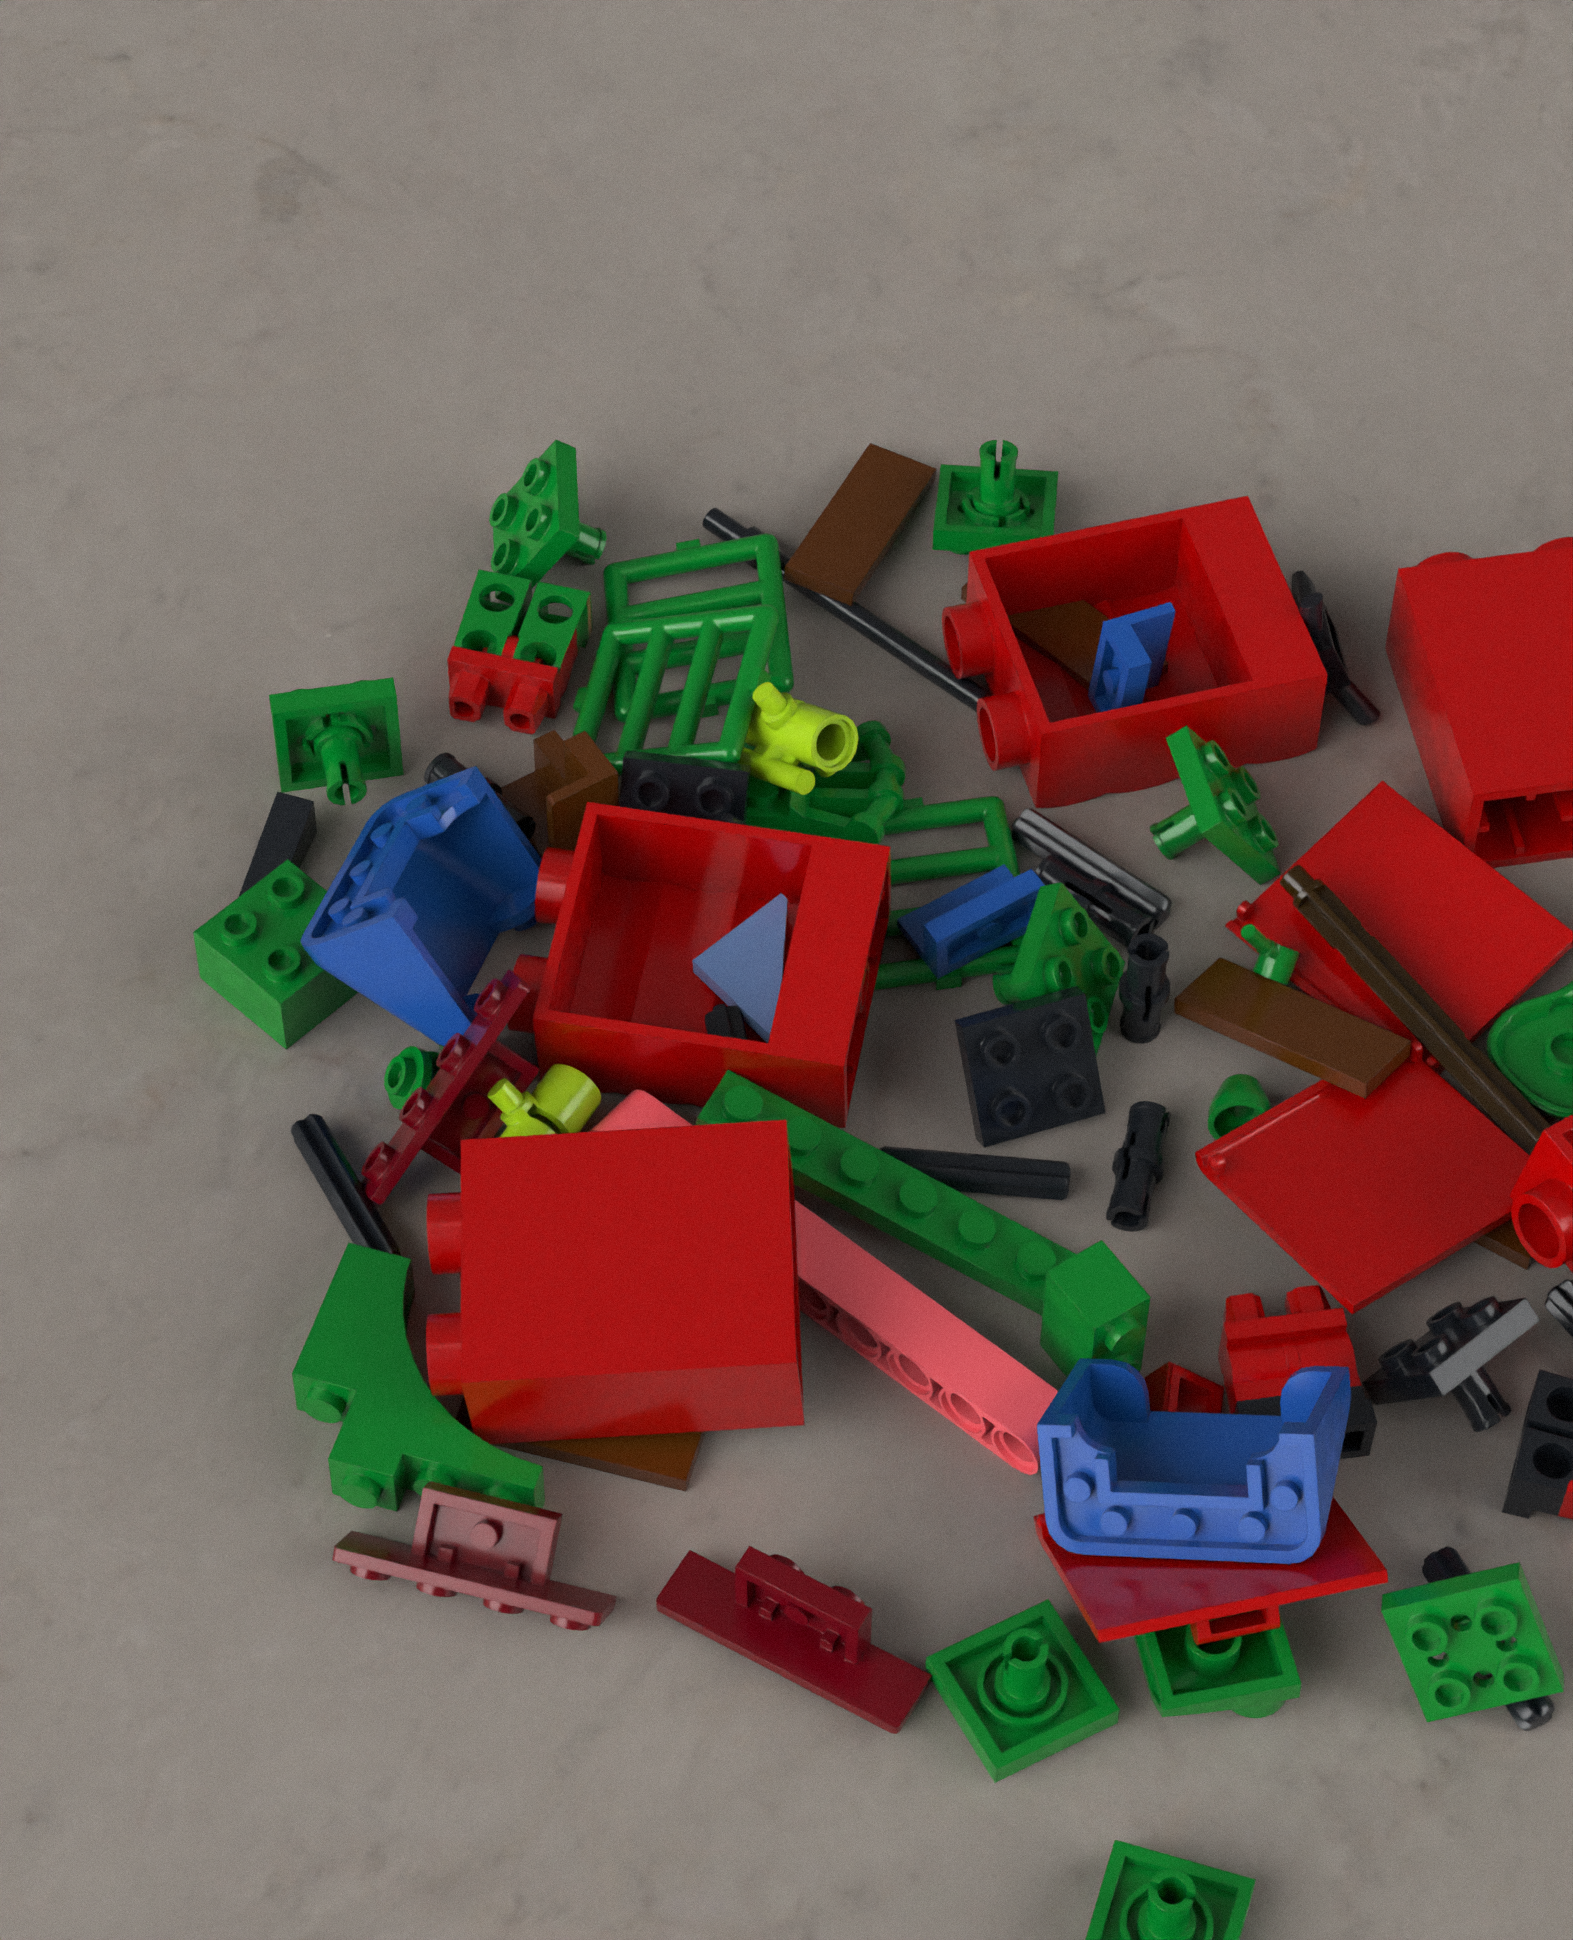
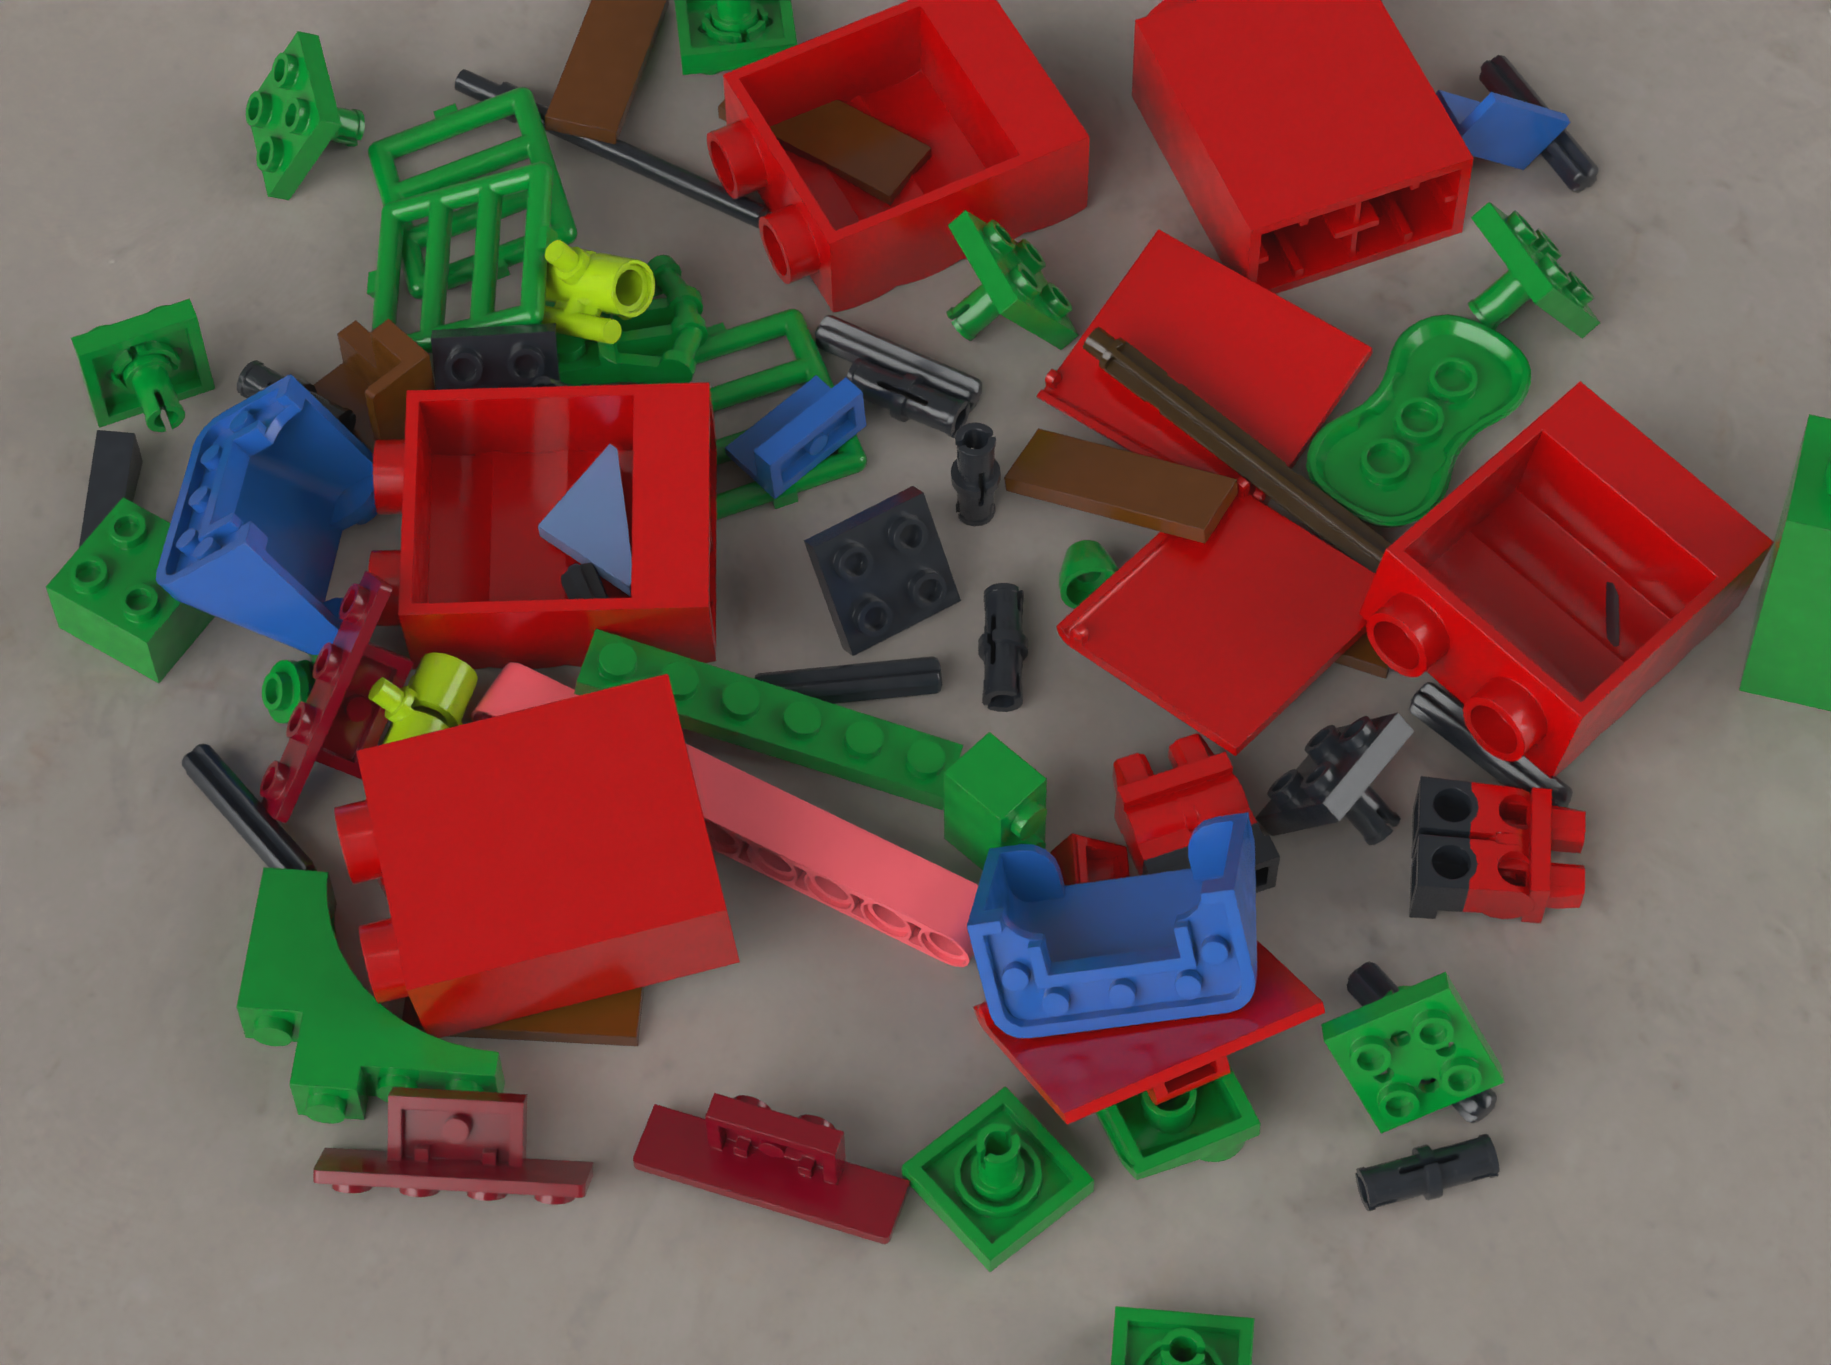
camera: 10 degrees left, 5 degrees up
hips [447,569,593,735] -> none
green plate [992,882,1126,1056] -> none
blue panel [1088,602,1176,713] -> none
green hand [1241,924,1300,985] -> none
black piece [1291,570,1380,725] -> none
none -> black pin [1355,1134,1500,1211]

